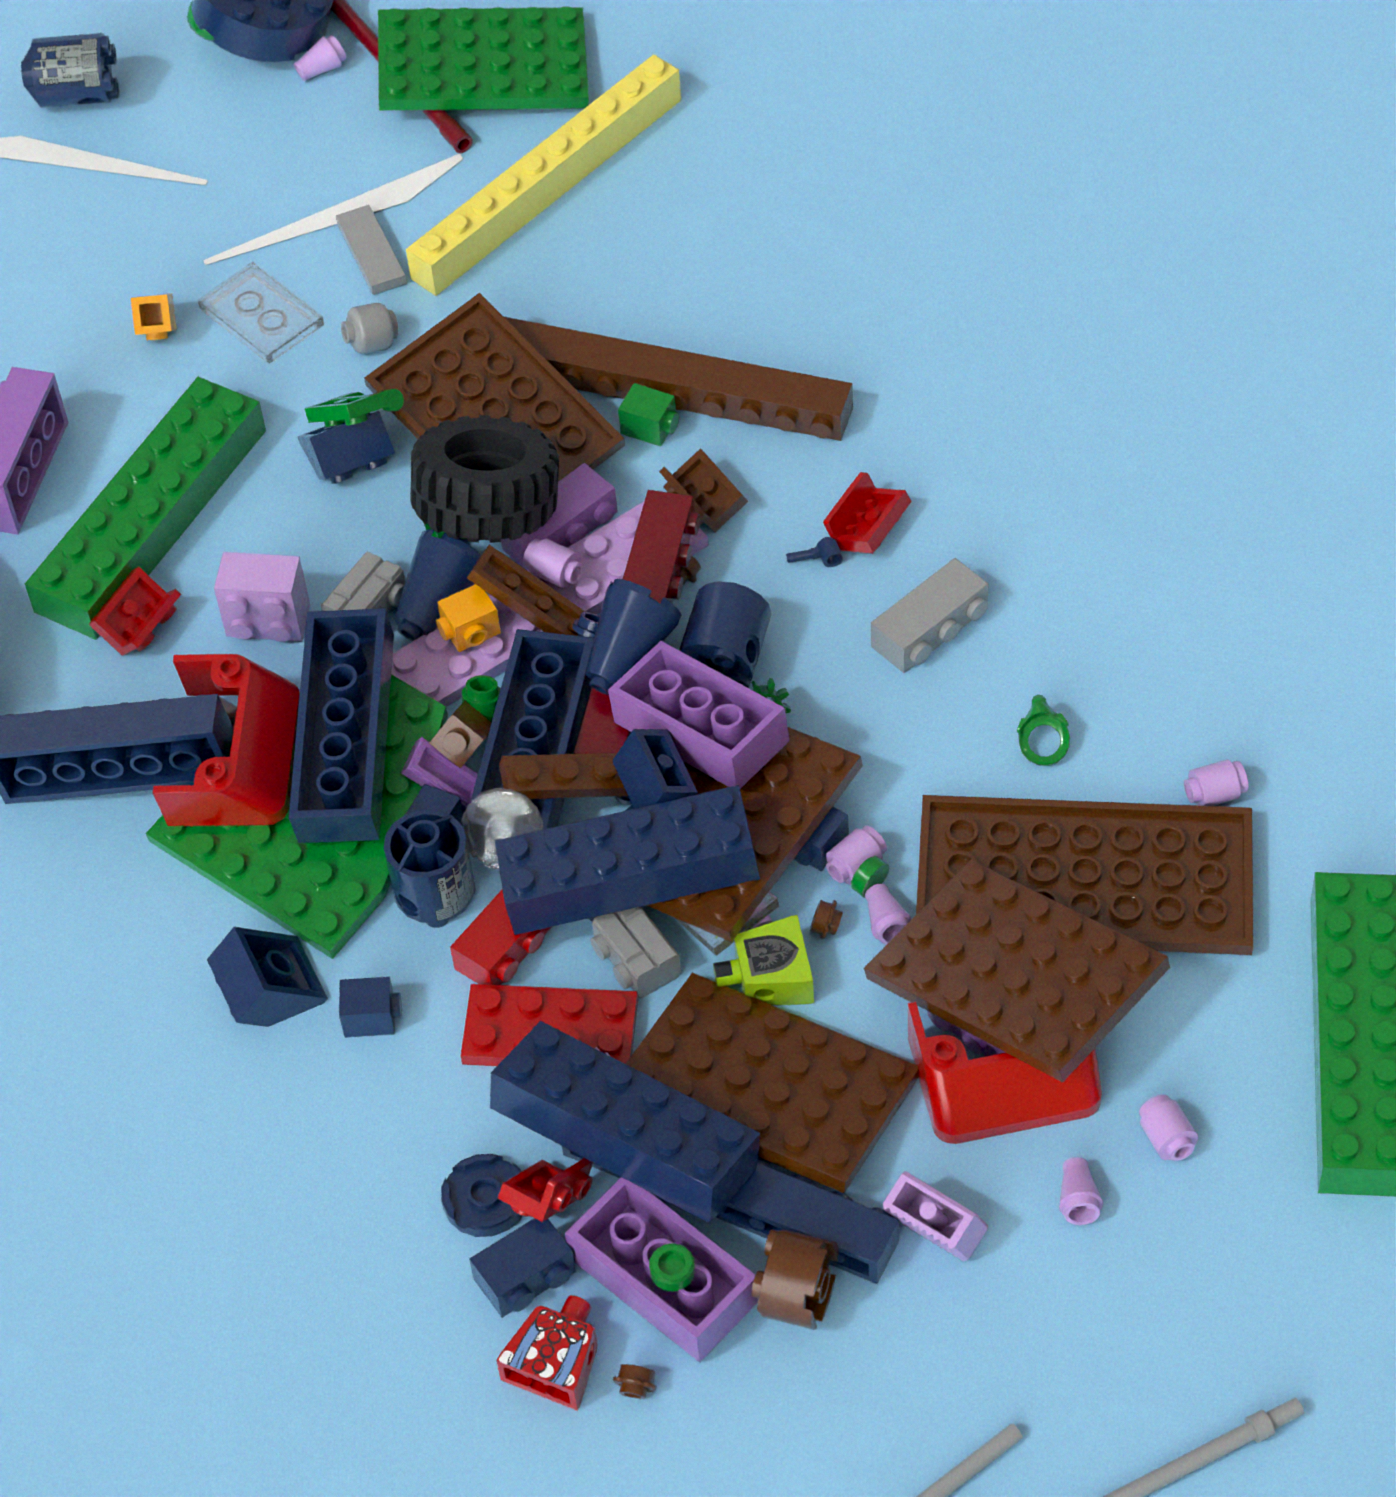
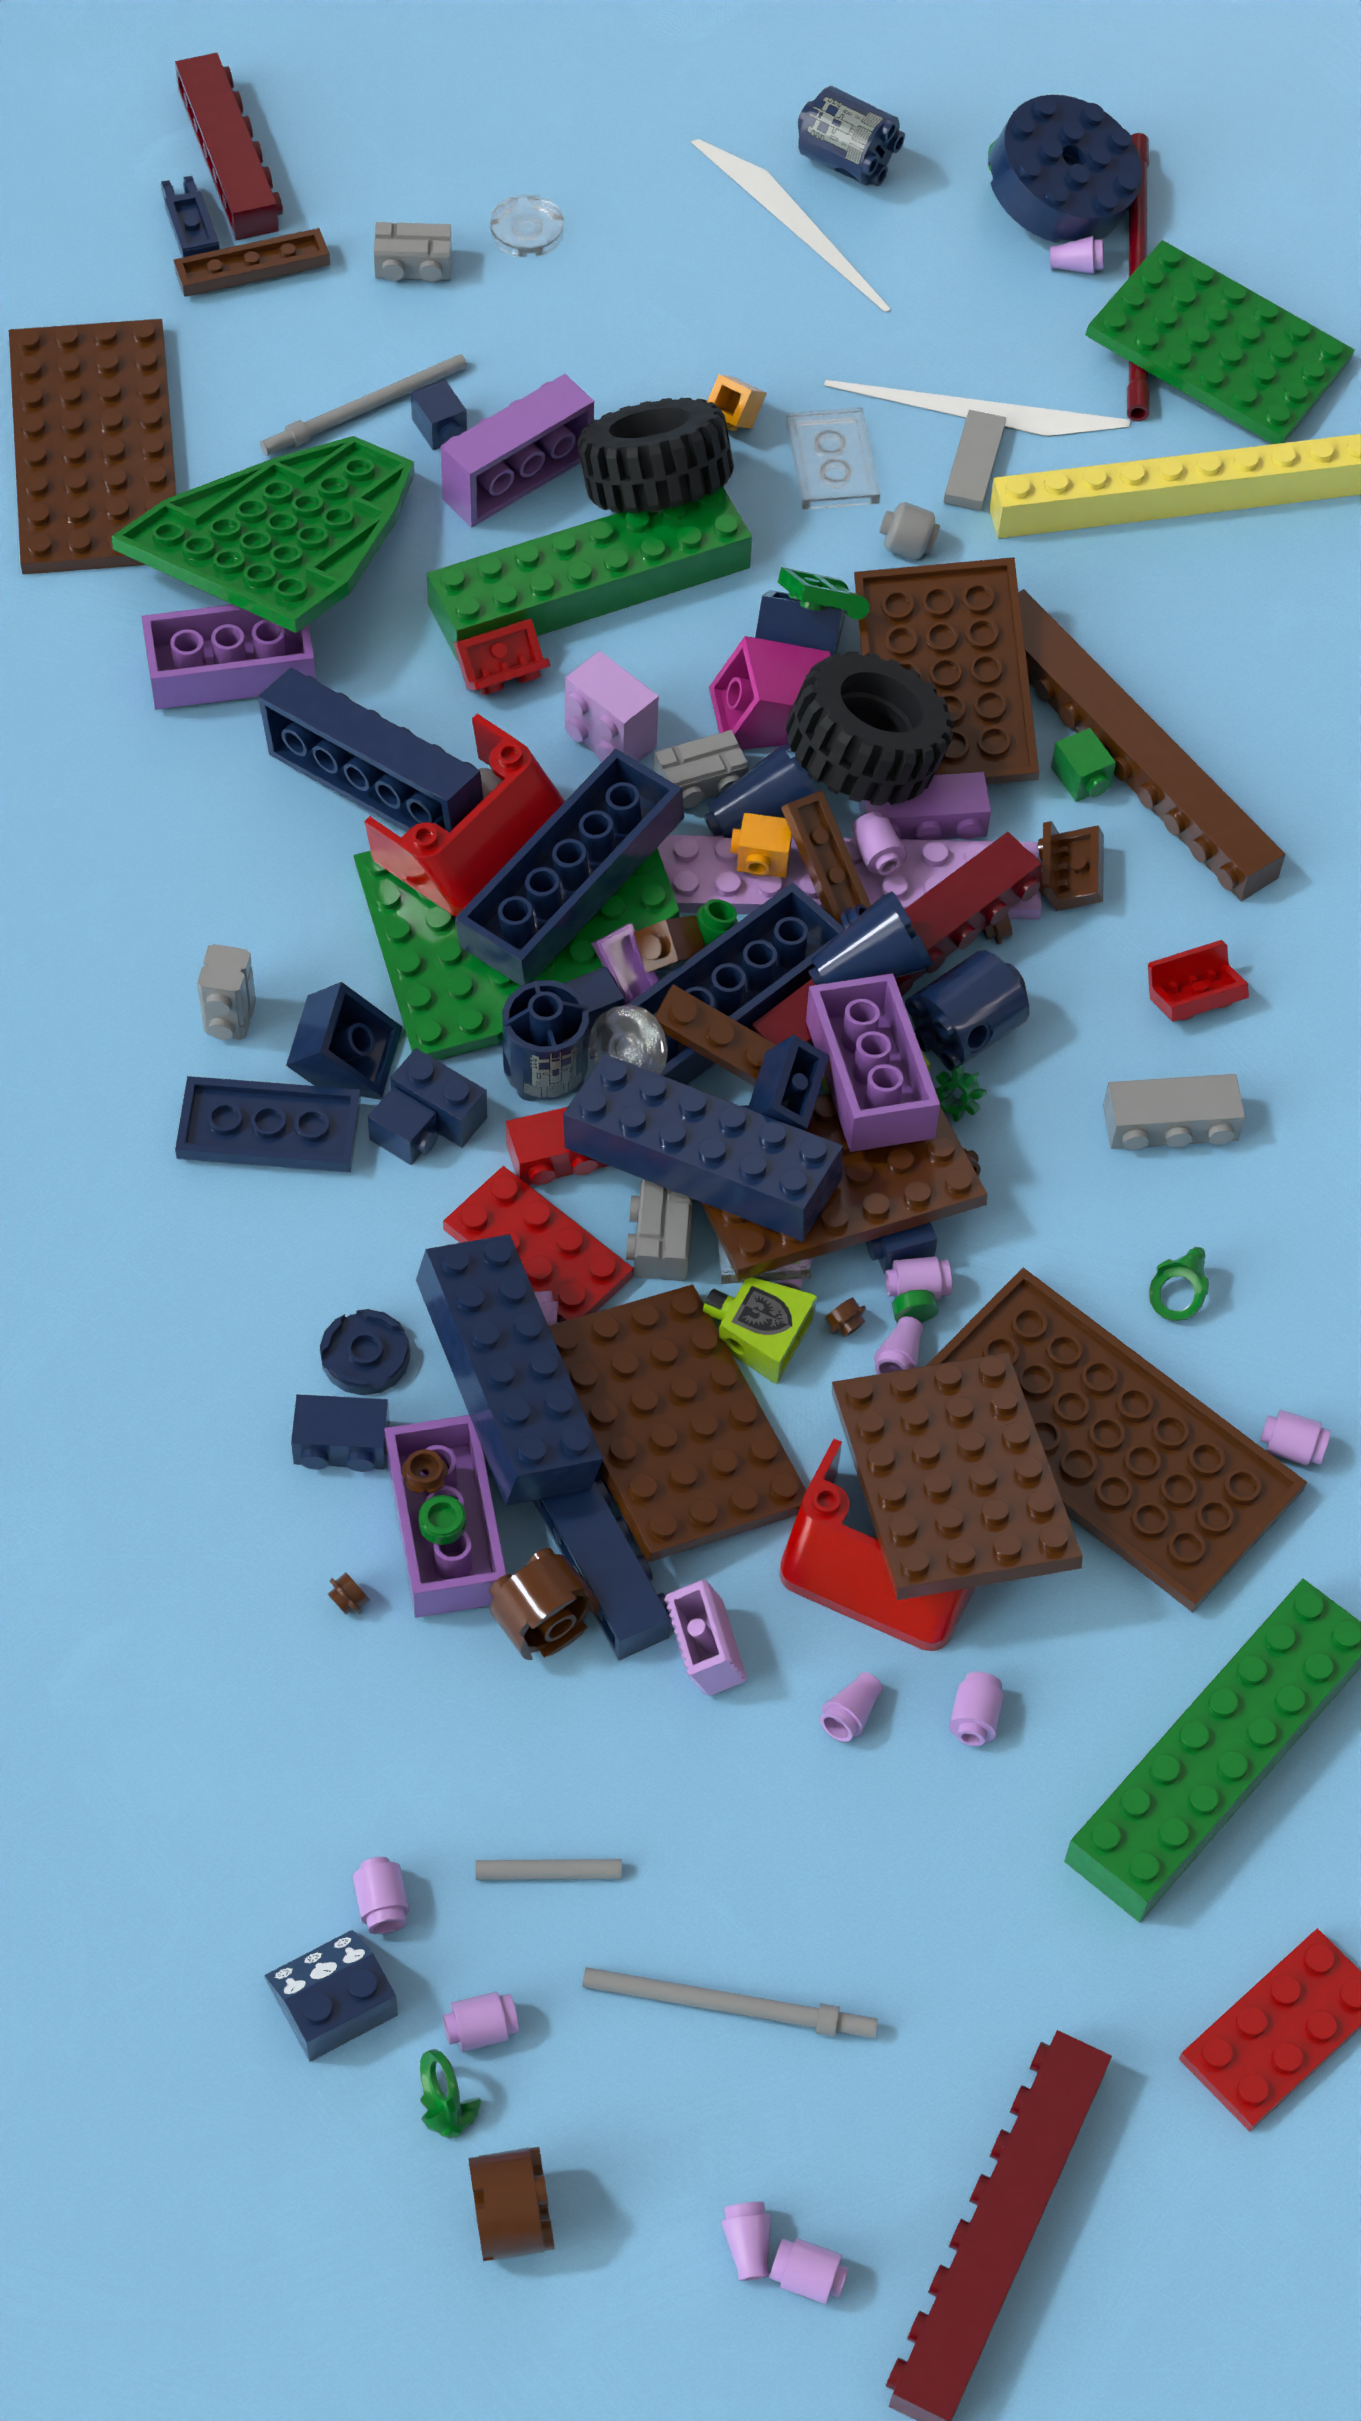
camera: 30 degrees right, 5 degrees up
torso [496,1295,598,1411] -> none
red bracket [498,1158,593,1222] -> none
dark blue hand [786,537,843,567] -> none
none -> dark blue plate [175,1076,361,1172]
none -> light grey brick [197,944,256,1040]
none -> dark blue brick [390,1048,487,1148]
none -> reddish brown plate [402,1449,448,1494]
none -> black tyre [577,397,734,514]
none -> dark pink slope [709,636,831,750]

